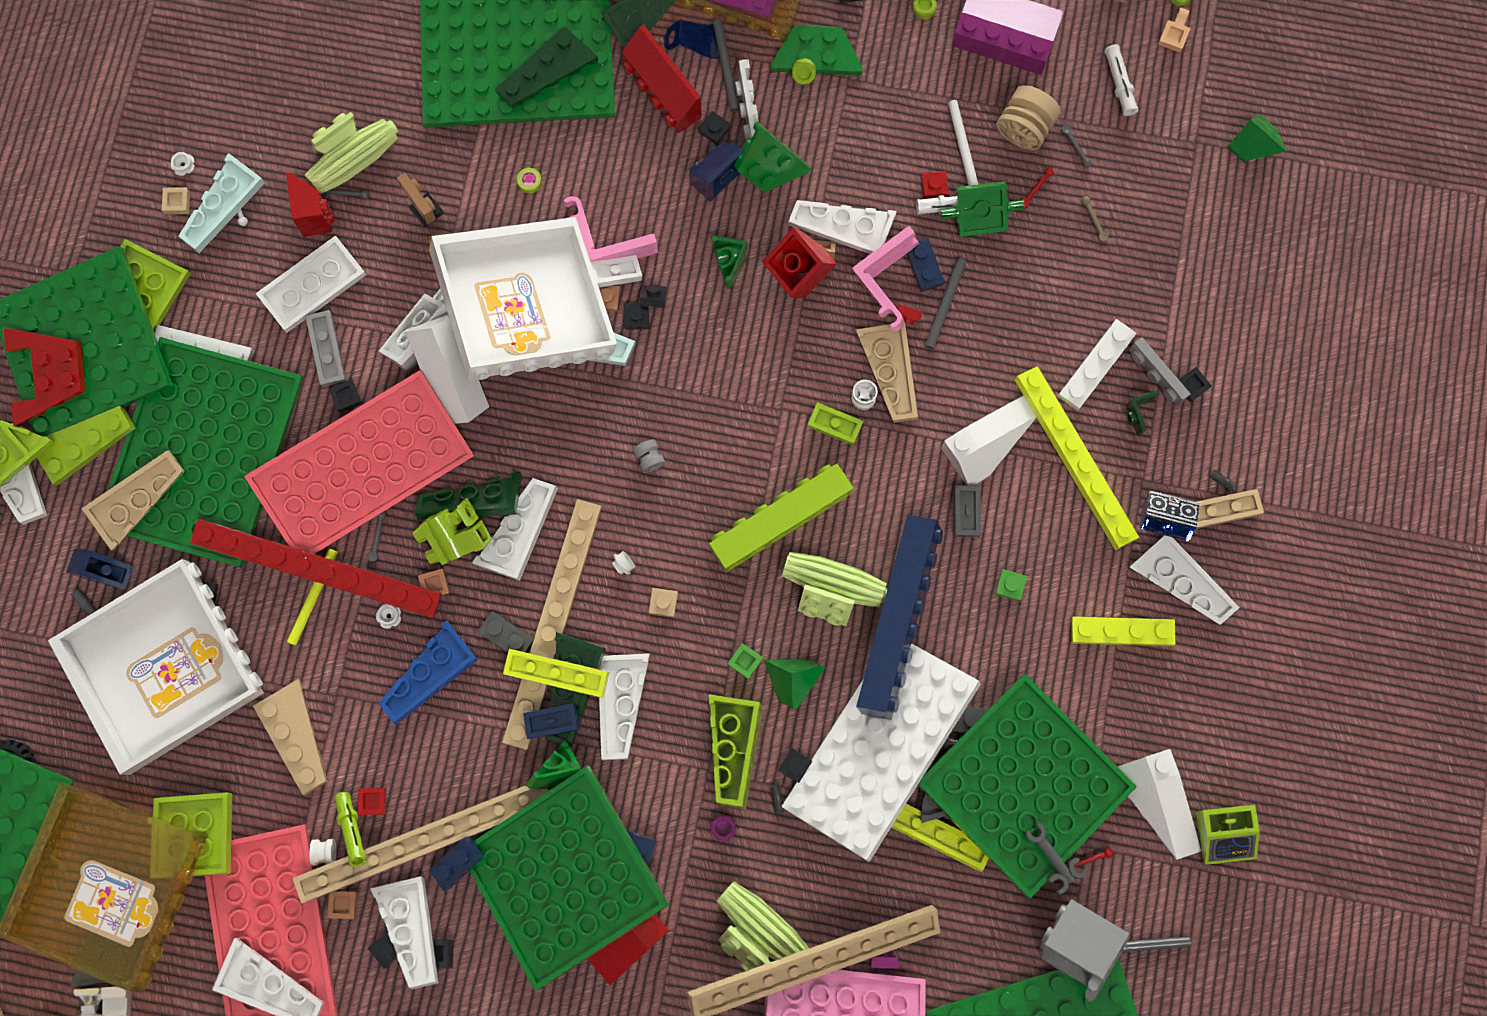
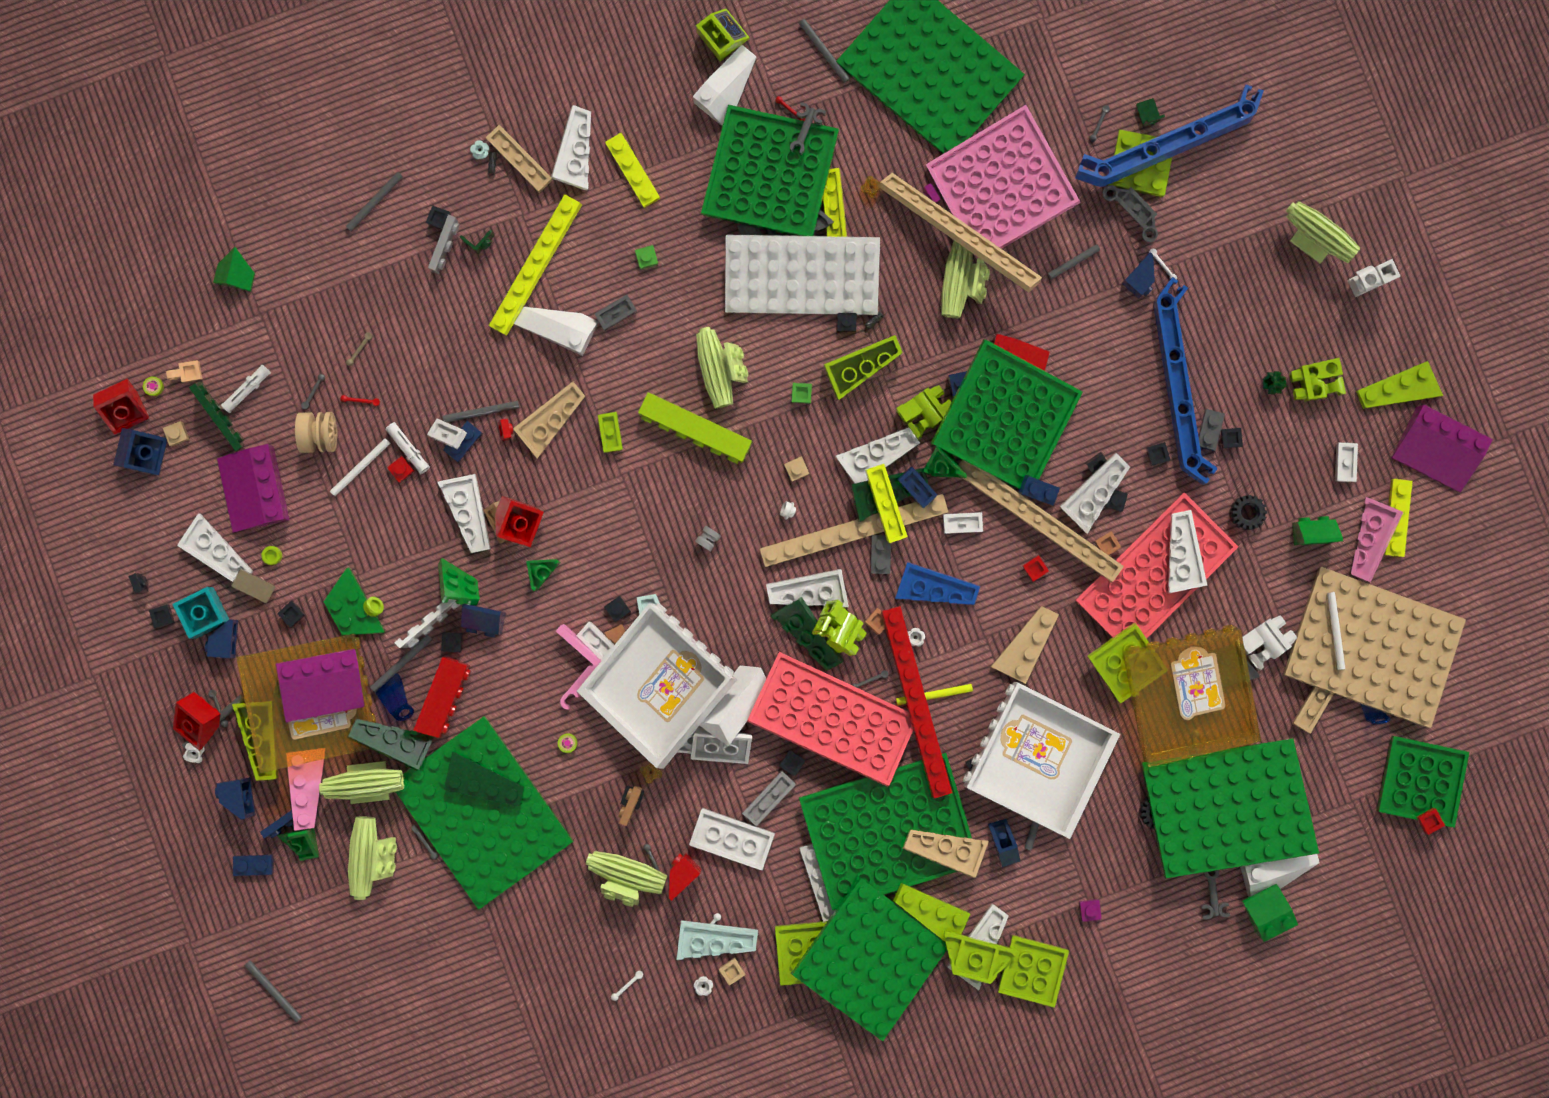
camera: 120 degrees left, 10 degrees up
red wing [3,328,86,426] -> none
white wheel [310,839,337,866] -> none
lime pin [334,792,367,867] -> none
black plate [640,284,667,308] -> none
magenta tile [711,815,736,841] -> none
green slope [764,659,825,710] -> none
white wheel [851,380,878,410] -> none
bright pink hinge [852,226,919,332] -> none
dark blue brick [856,515,943,720] -> none
green plate [940,181,1025,237] -> none
light grey container [1040,899,1129,1002] -> none
white plate [1058,319,1137,411] -> none
brick [1139,490,1200,542] -> none
none -> dark green wing [189,381,244,451]
none -> dark grey bar [346,172,403,231]
none -> white plate [427,419,467,449]
none -> light aqua plate [470,140,489,159]
none -> white hinge [611,971,643,1001]
none -> clear yellow plate [860,176,881,198]
none -> lime hips [896,385,951,440]
none -> white plate [943,512,983,534]

